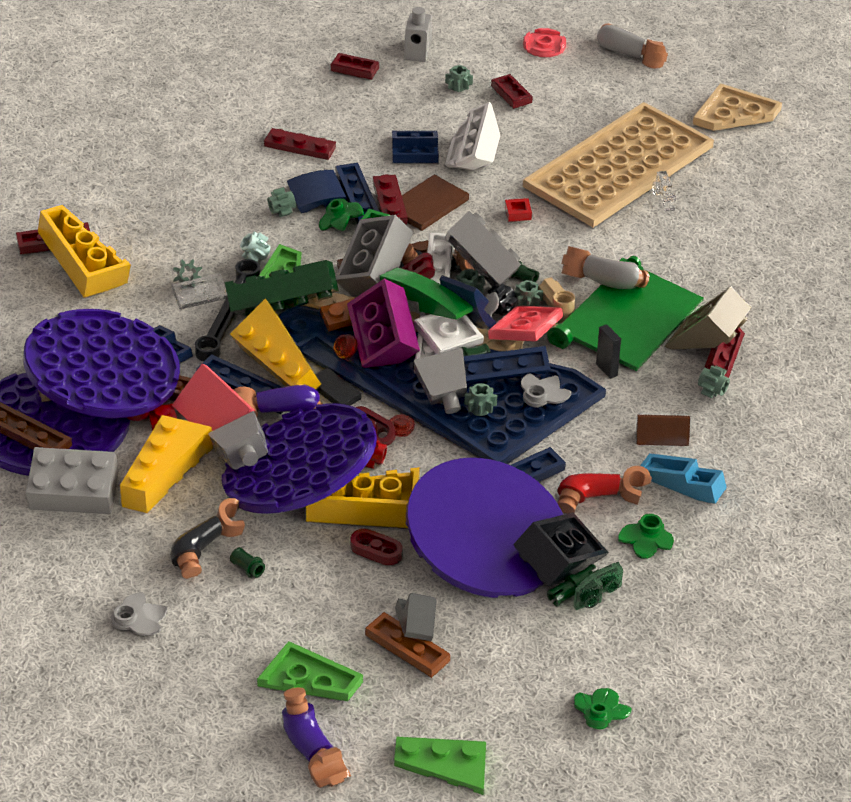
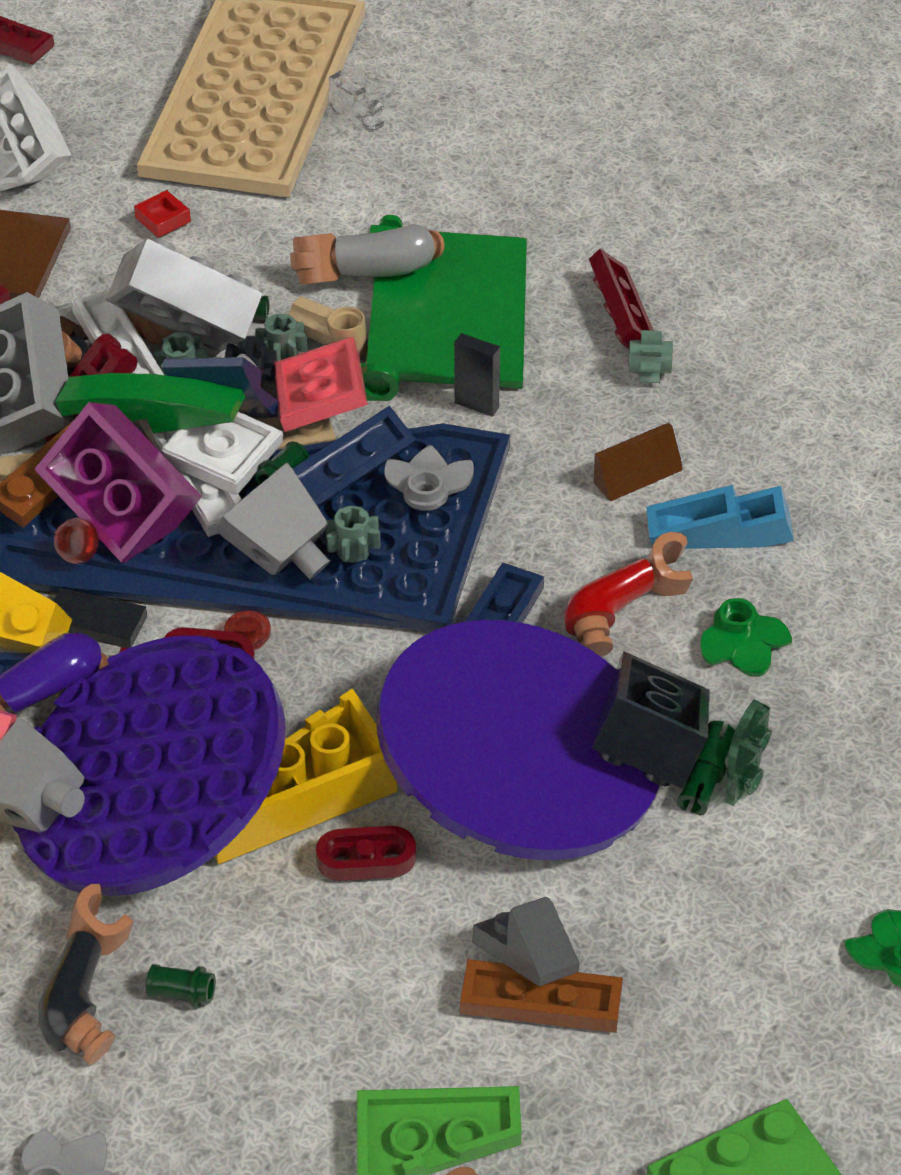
camera: 30 degrees left, 5 degrees up
dark tan slope [665,286,752,349] -> none

